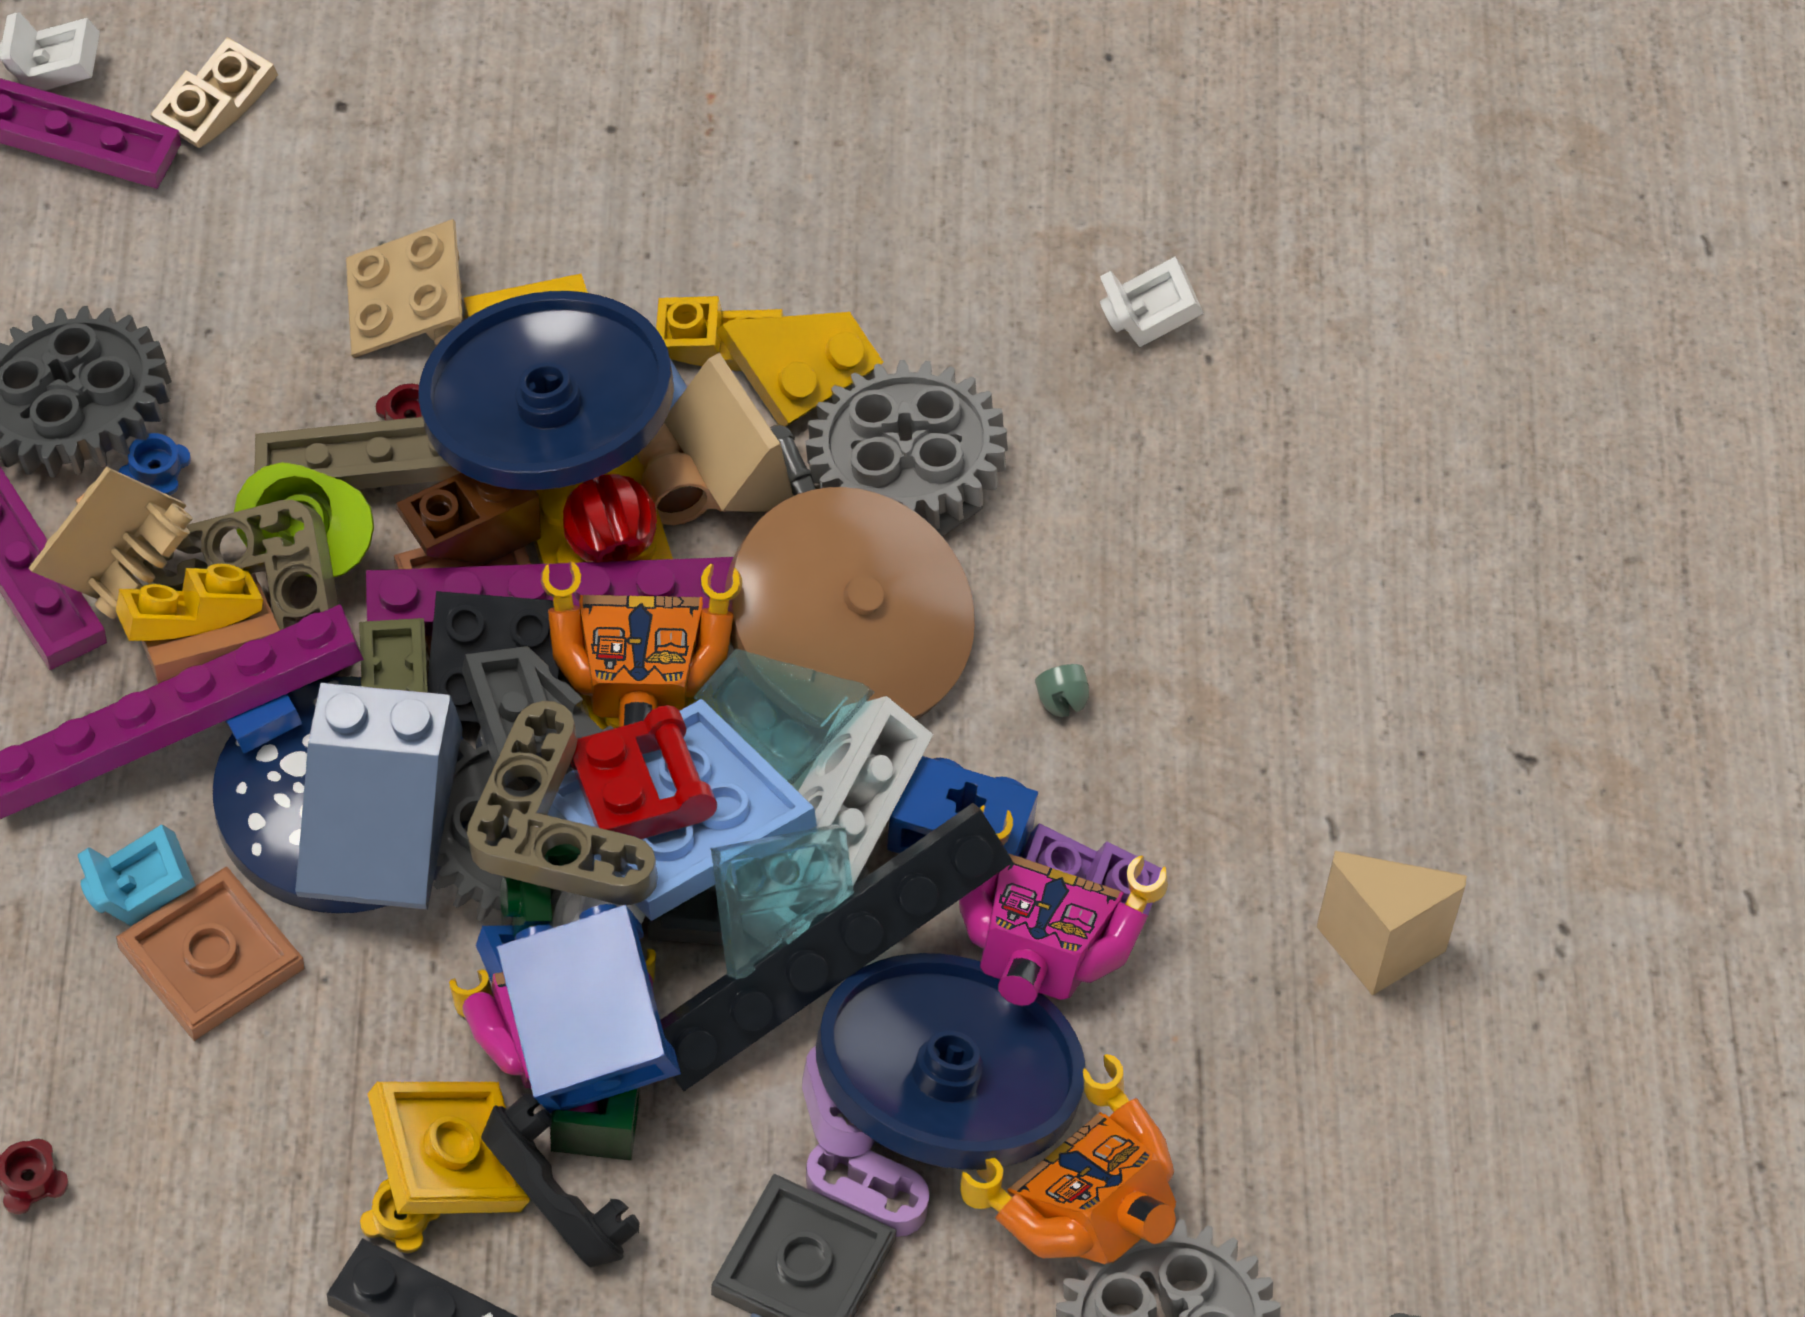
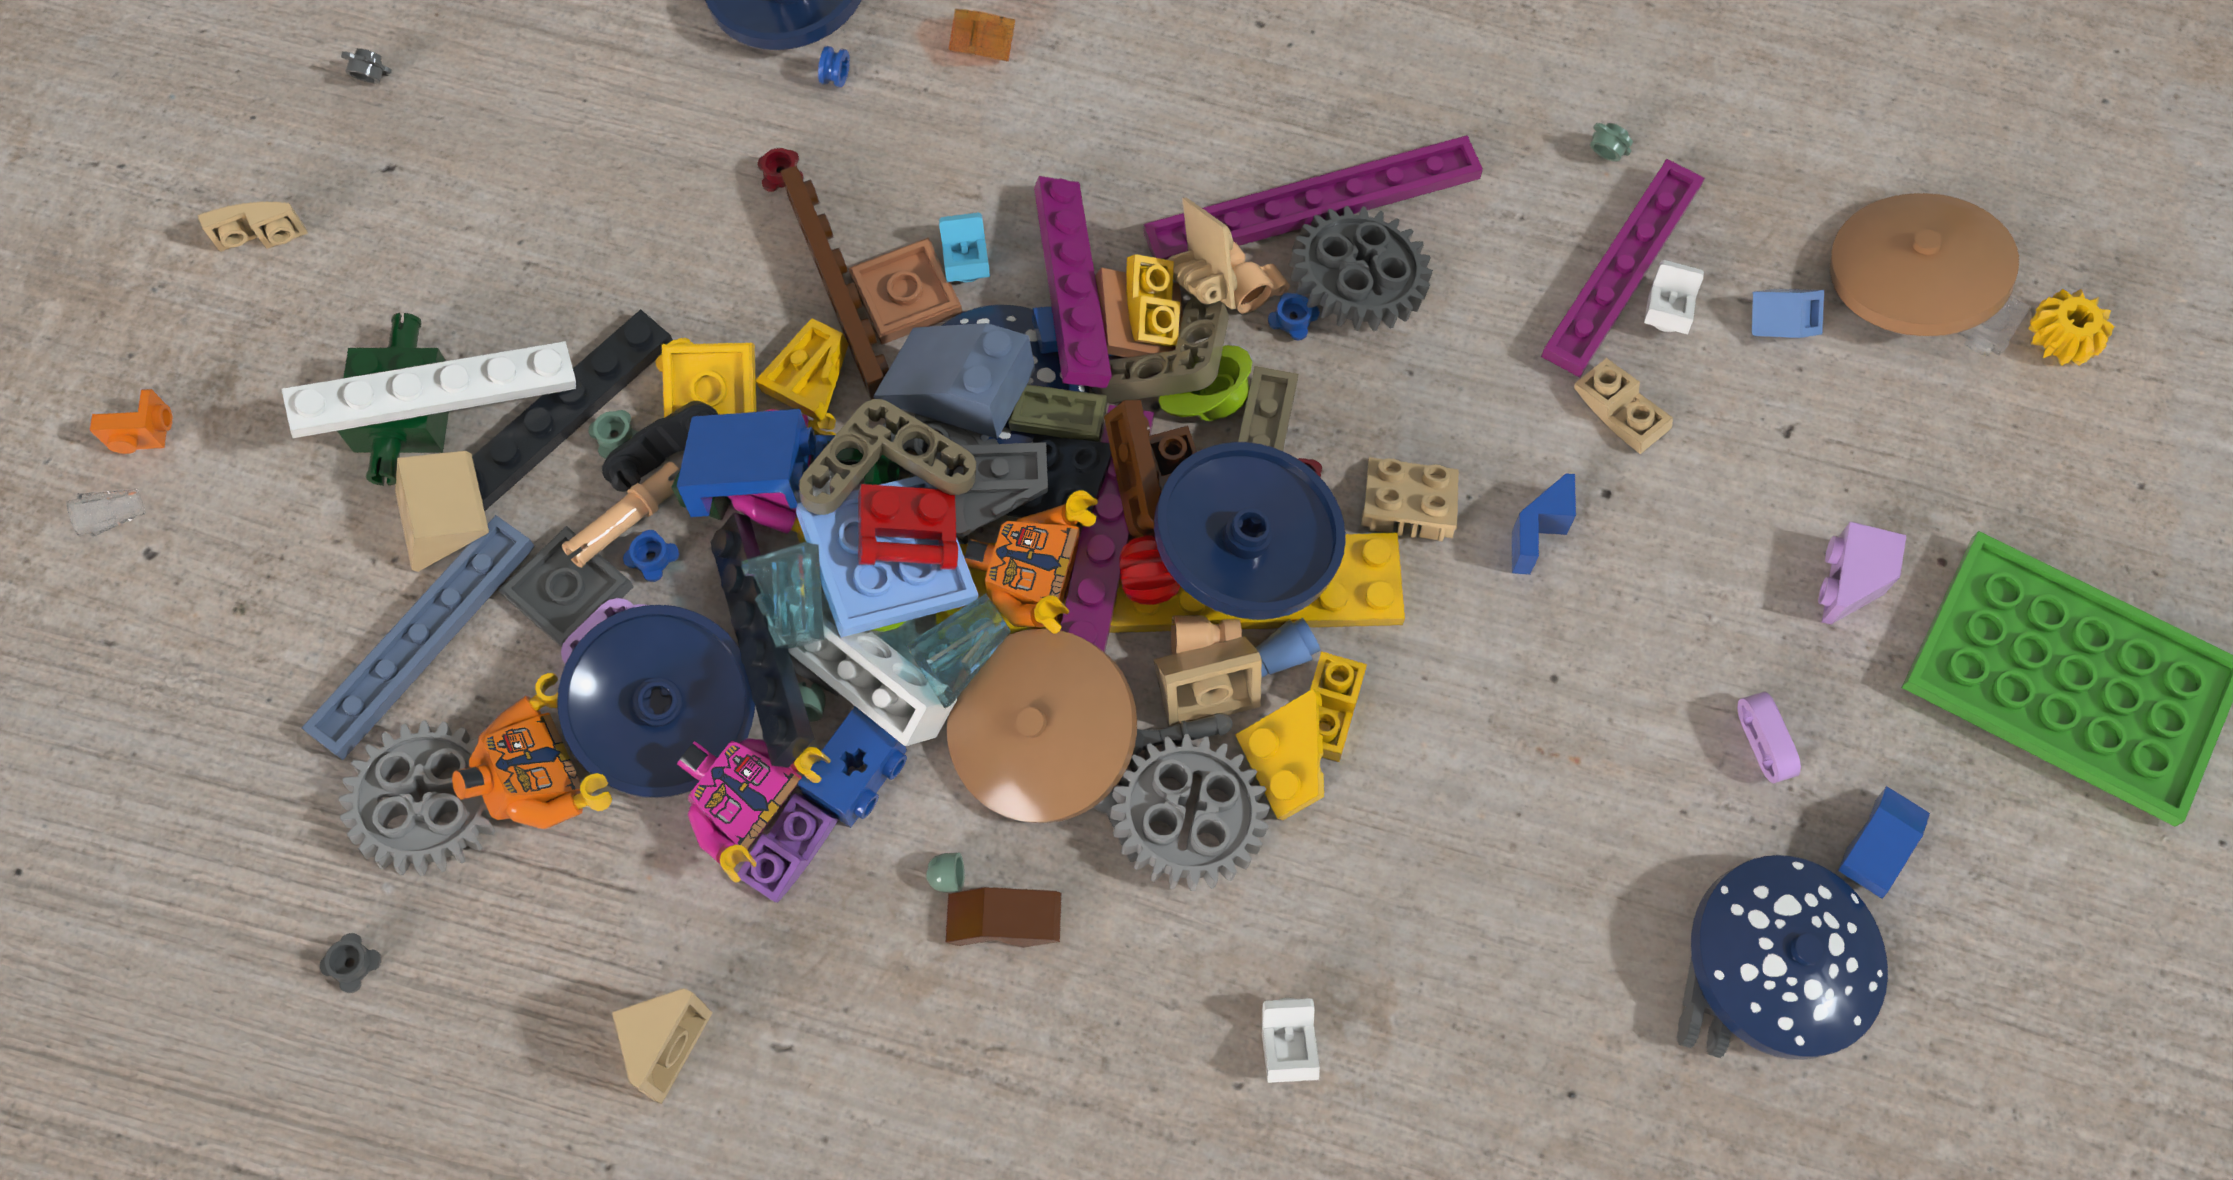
camera: 110 degrees right, 10 degrees up
none -> light nougat pin [562,461,679,568]
none -> sand green plate [588,410,638,459]
none -> blue plate [623,530,679,582]
none -> yellow wing [756,318,849,422]
none -> reddish brown plate [781,165,889,400]
none -> reddish brown slope [945,887,1062,948]
none -> reddish brown plate [1104,400,1161,538]
none -> blue slope [1512,473,1576,575]

